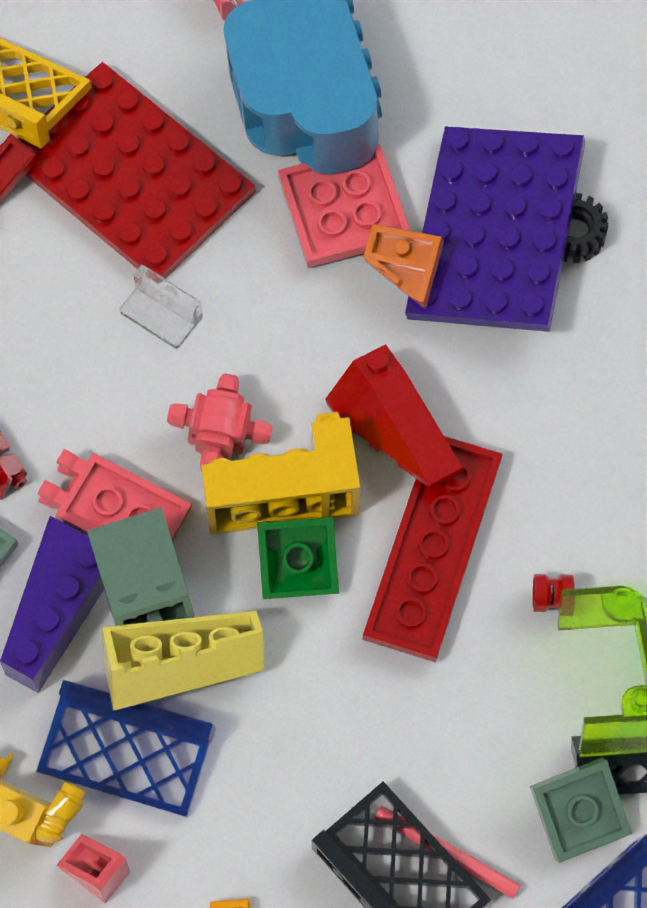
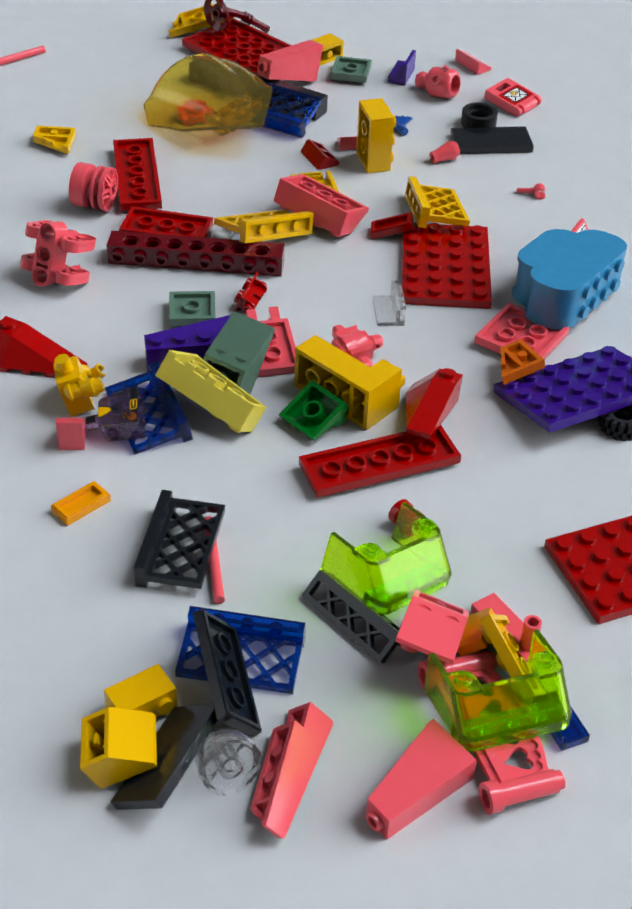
camera: 50 degrees right, 25 degrees down
sand green plate [529,757,632,863] -> none
none -> clear purple torso [85,386,145,442]

